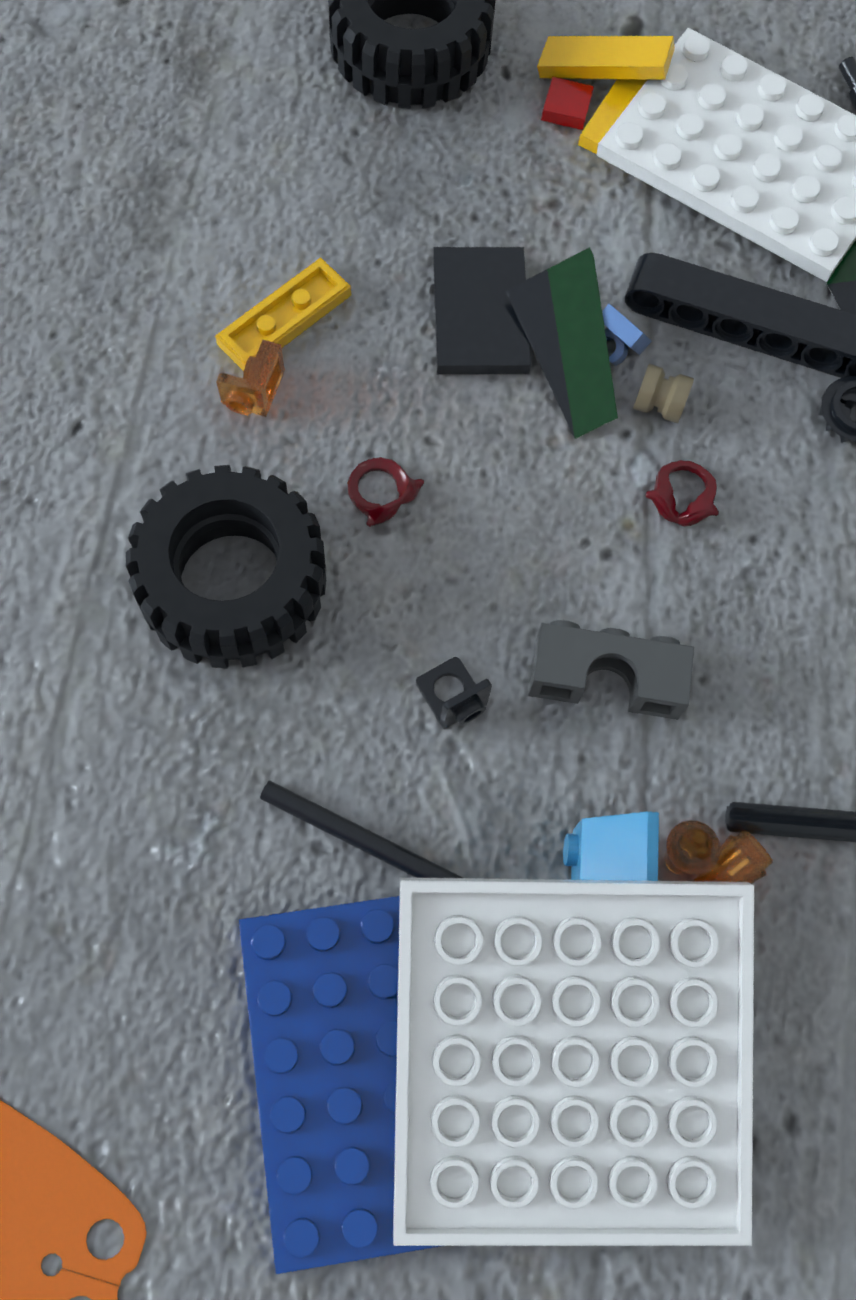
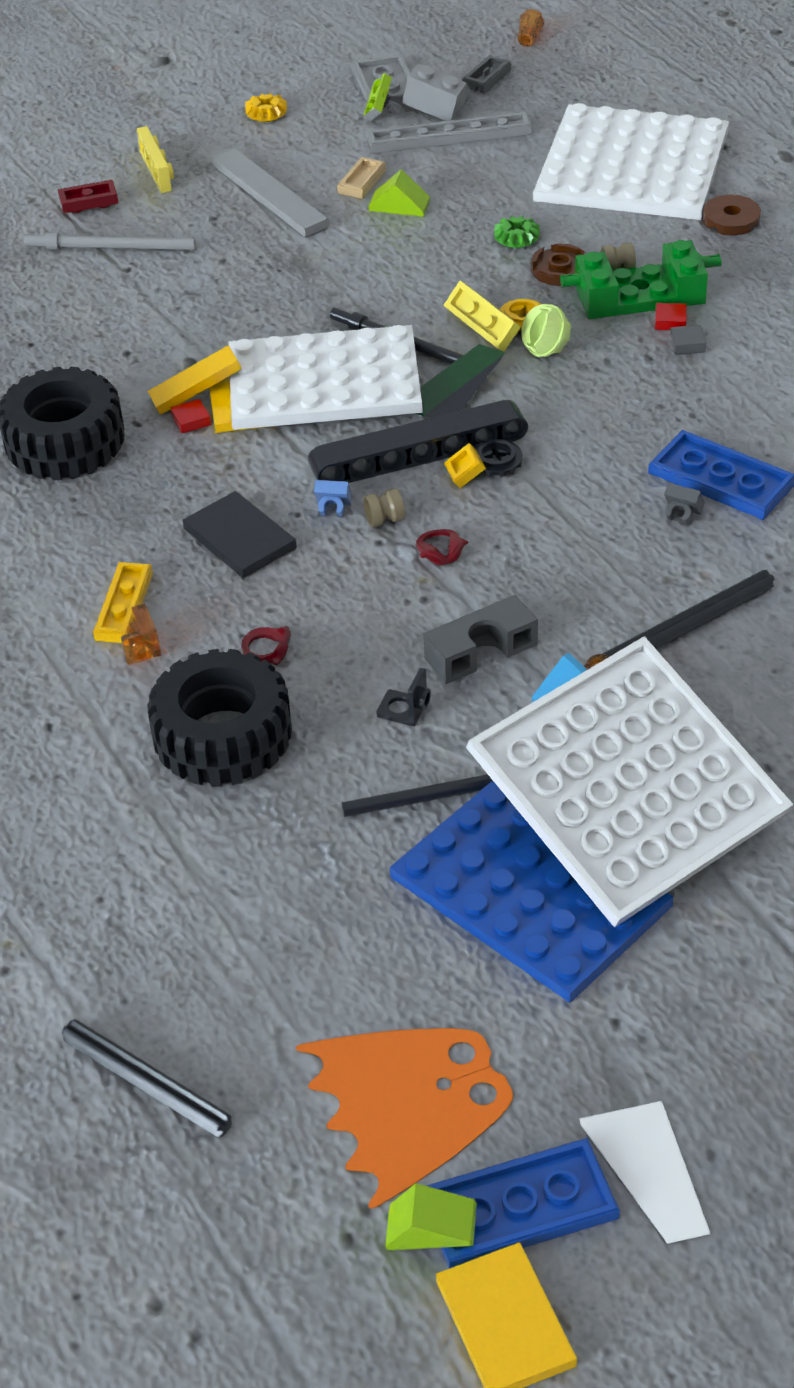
camera: 30 degrees left, 25 degrees down
dark green sticker [506,247,618,439] -> none
none -> yellow tile [444,443,486,488]

